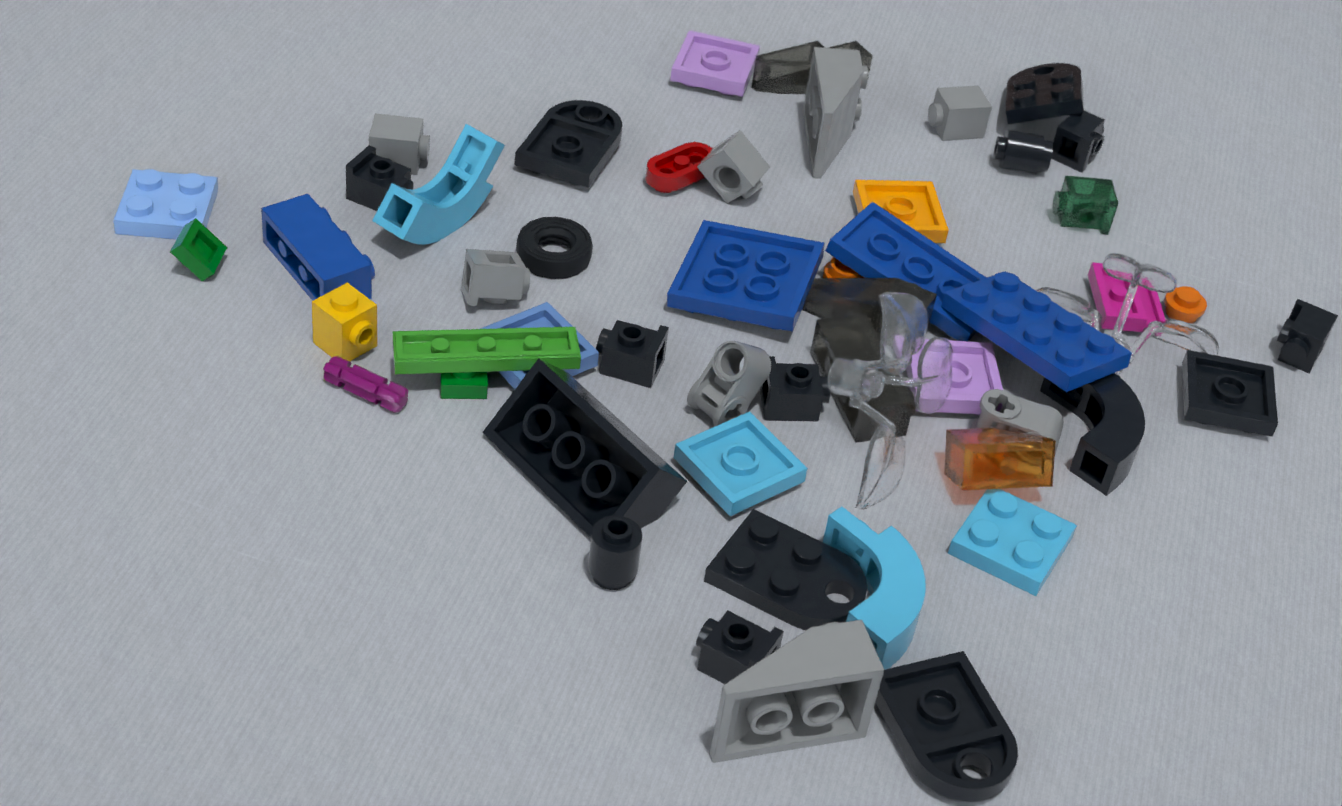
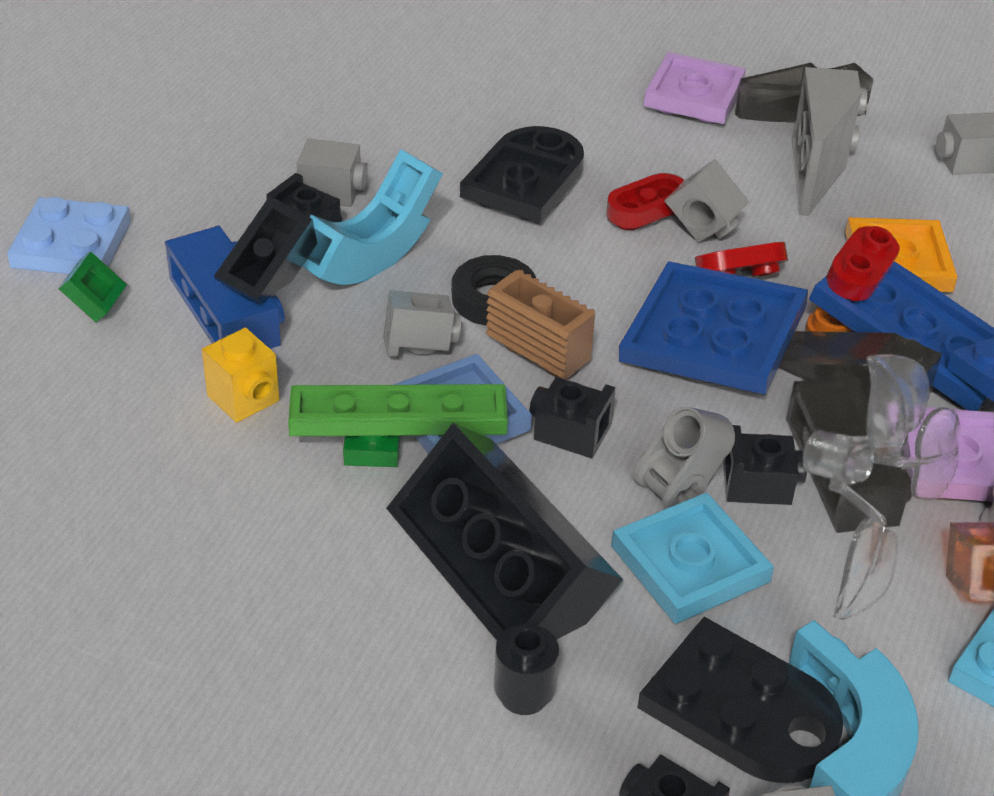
camera: 10 degrees right, 0 degrees up
magenta axle [323,356,409,413] -> none
none -> black slope [214,196,318,304]
none -> medium nougat brick [485,270,595,380]
none -> red plate [694,242,789,277]
none -> red plate [826,226,900,301]

